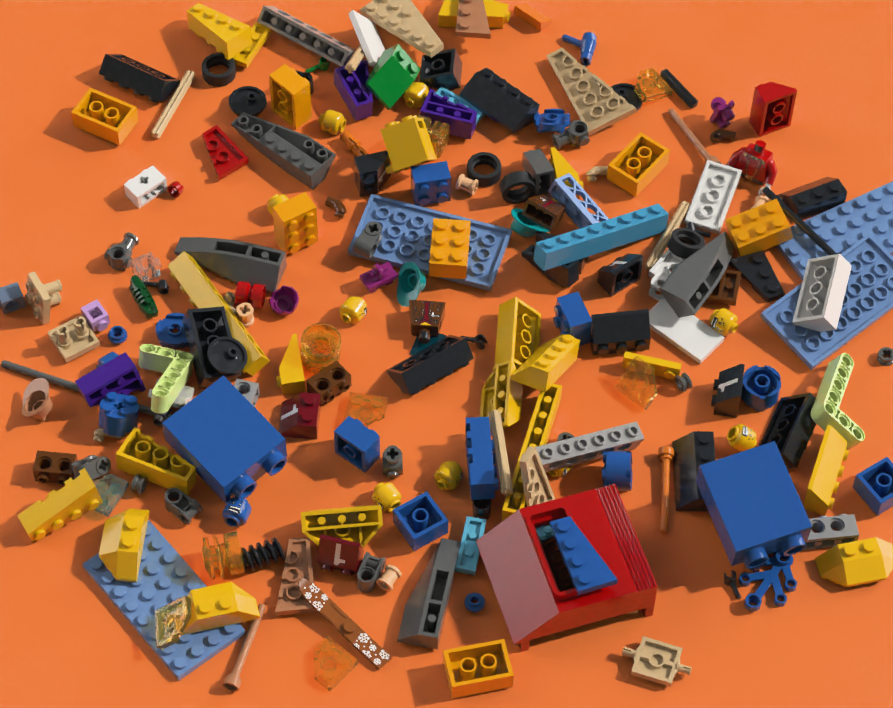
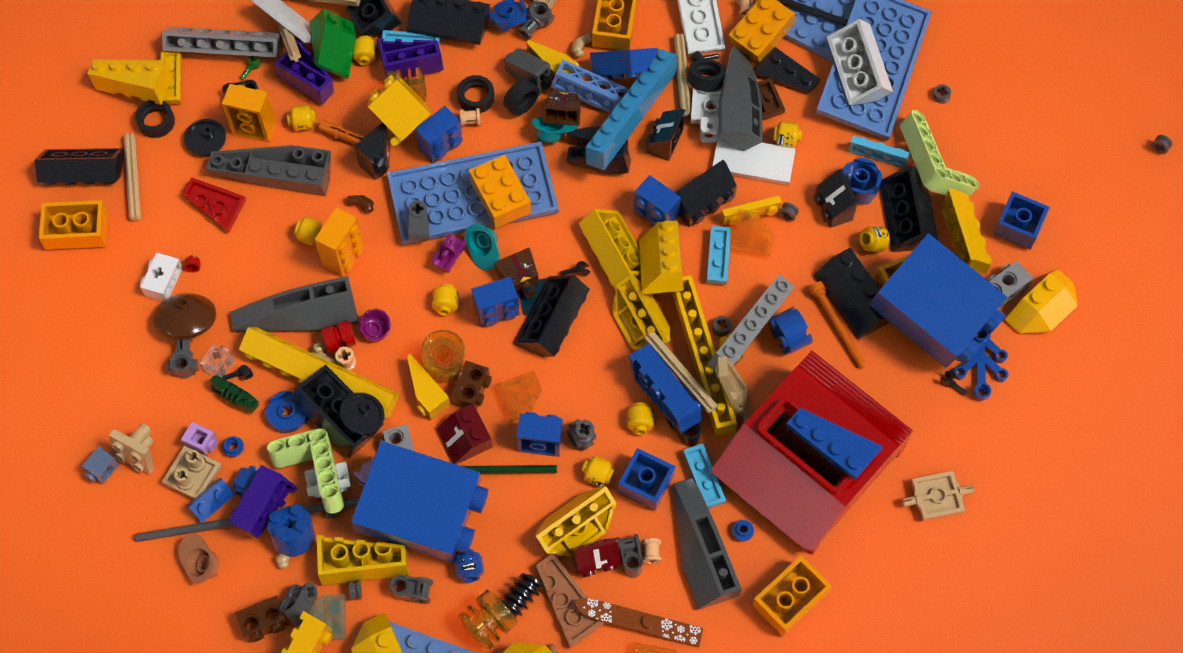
camera: 30 degrees left, 10 degrees up
none -> reddish brown dish [153,293,216,339]
none -> blue plate [187,478,235,523]
none -> dark green bar [462,465,557,474]
none -> blue brick [471,276,520,327]
none -> blue slope [590,48,658,79]
none -> medium azure plate [706,226,731,285]
none -> medium azure plate [848,136,910,168]

